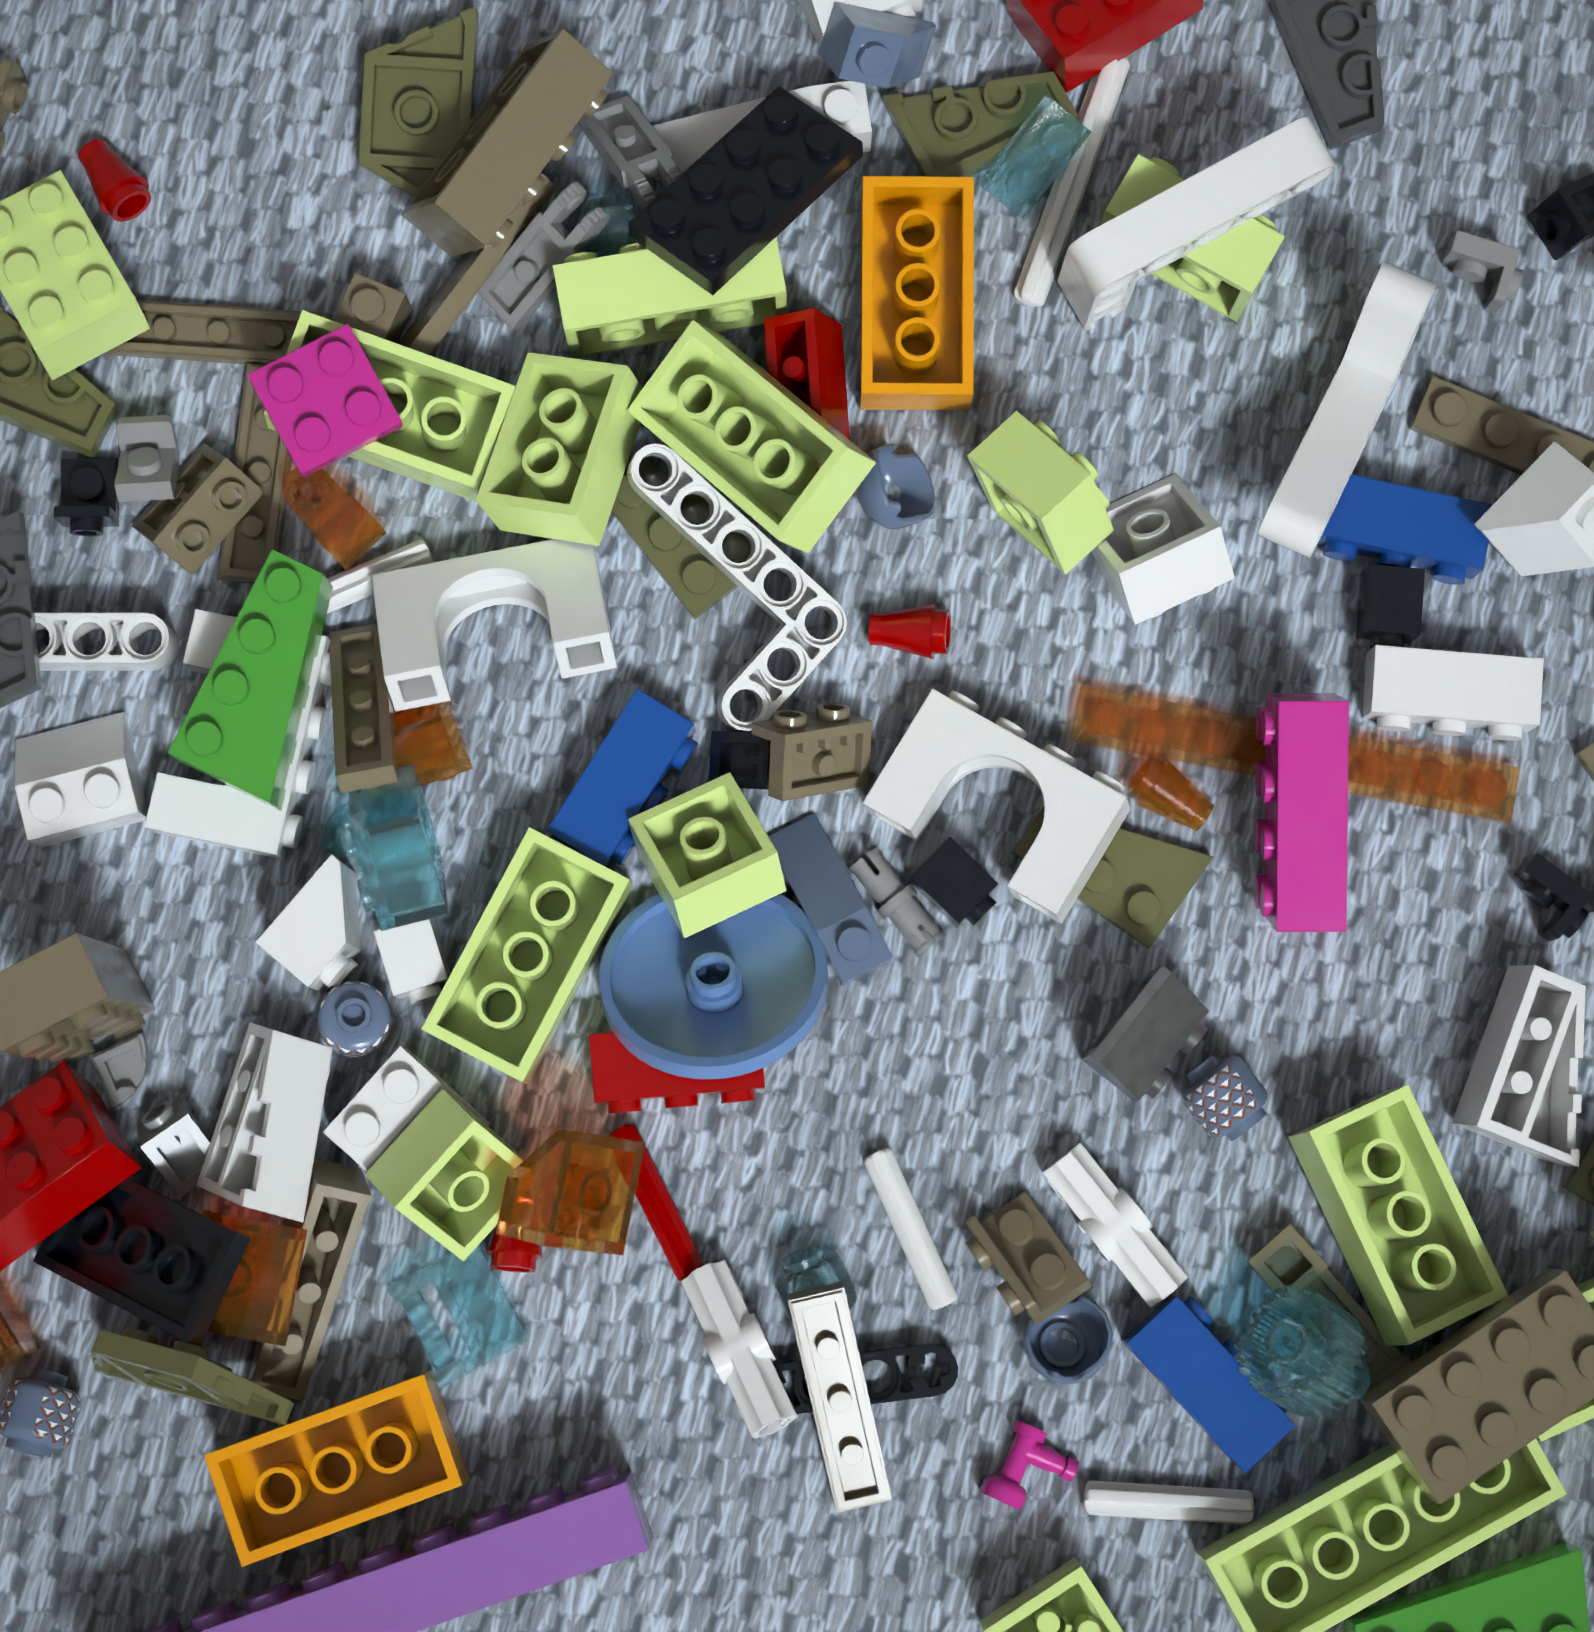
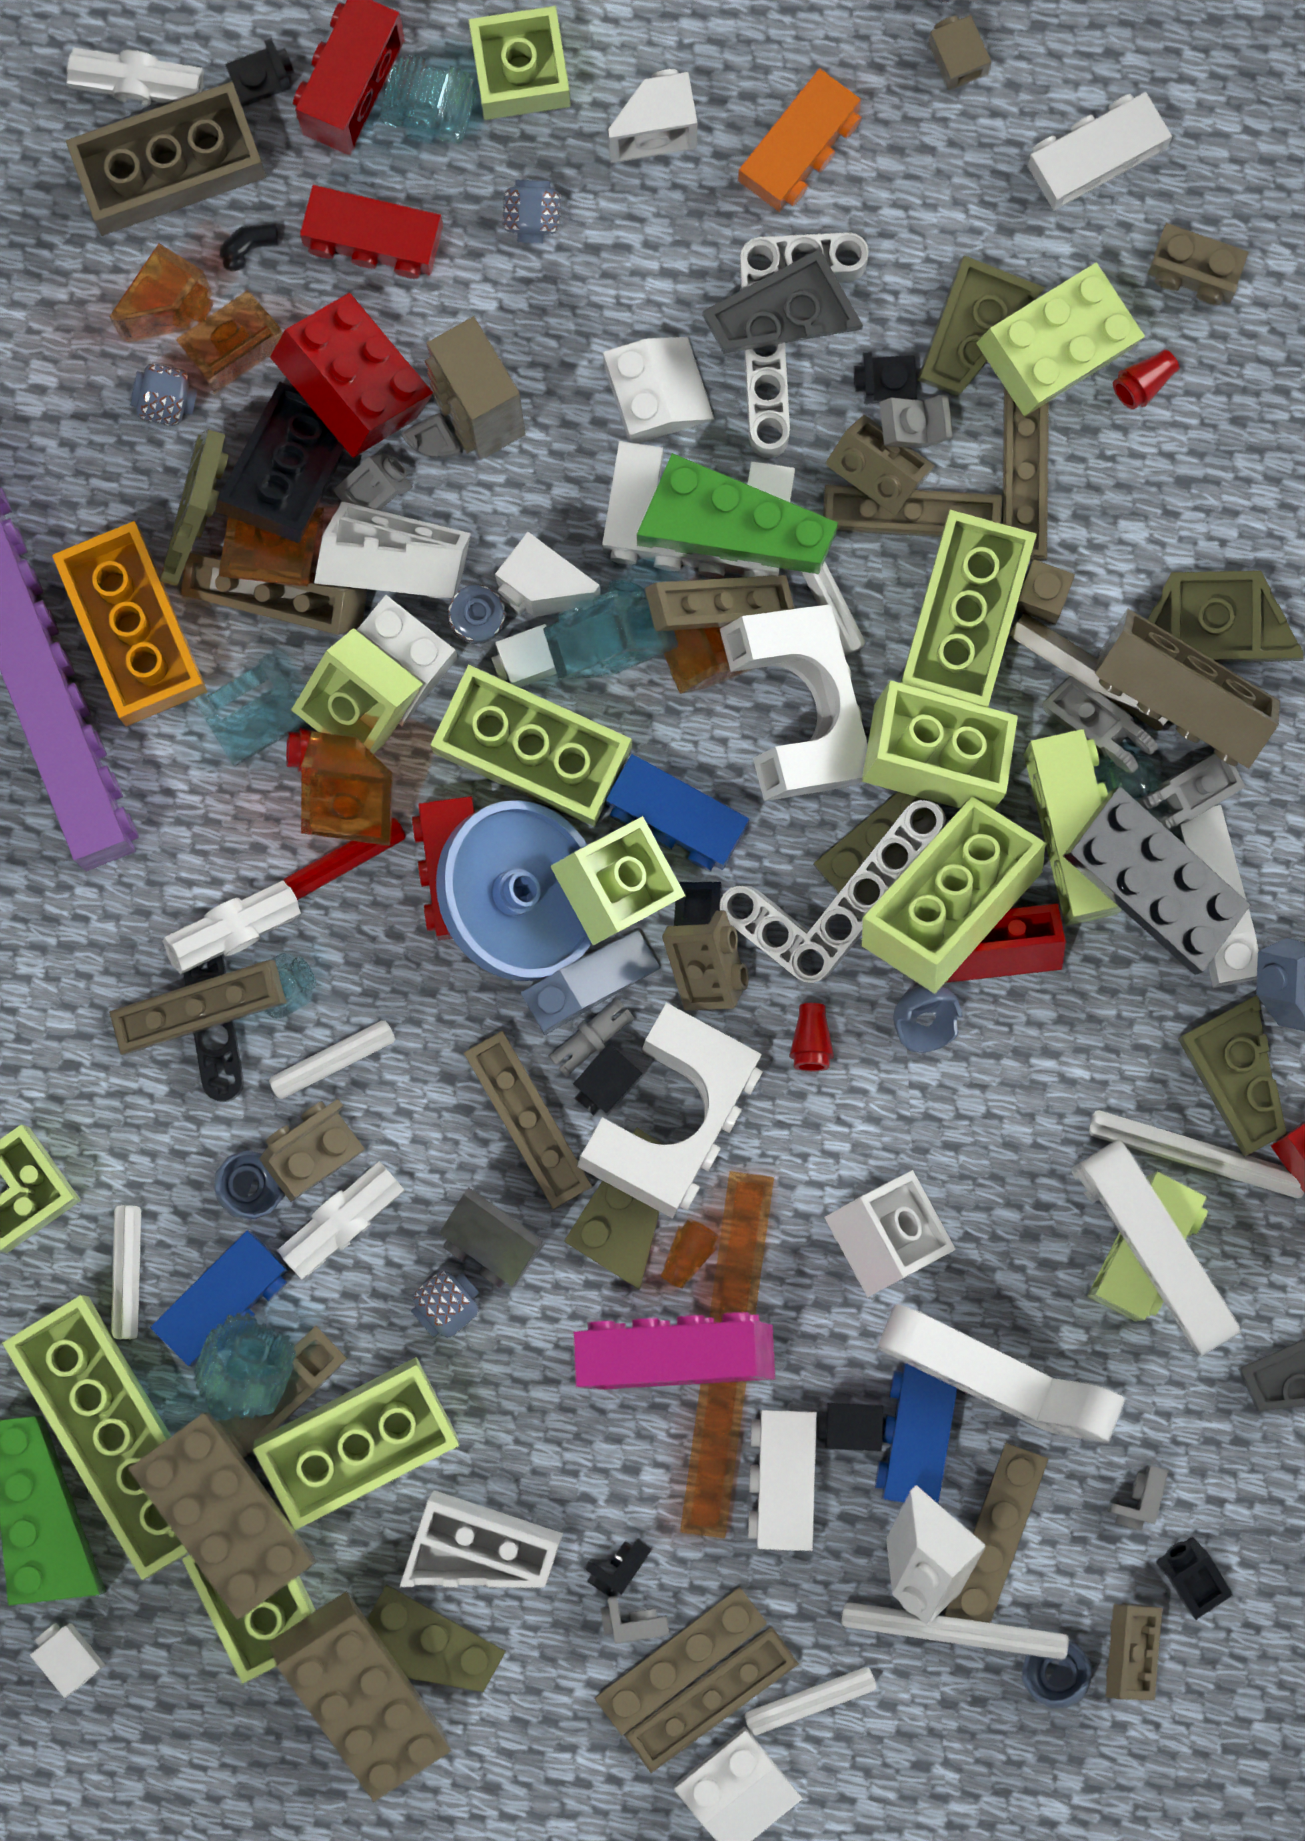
camera: 90 degrees right, 0 degrees up
dark pink plate [247,324,403,478] -> none
clear orange piece [283,468,387,570] -> none
light orange brick [860,176,974,411] -> none
yellowish green brick [967,410,1114,575] -> none
clear light blue plate [977,95,1092,220] -> none
dark pink piece [979,1420,1079,1511] -> none
none -> dark tan plate [464,1030,593,1210]

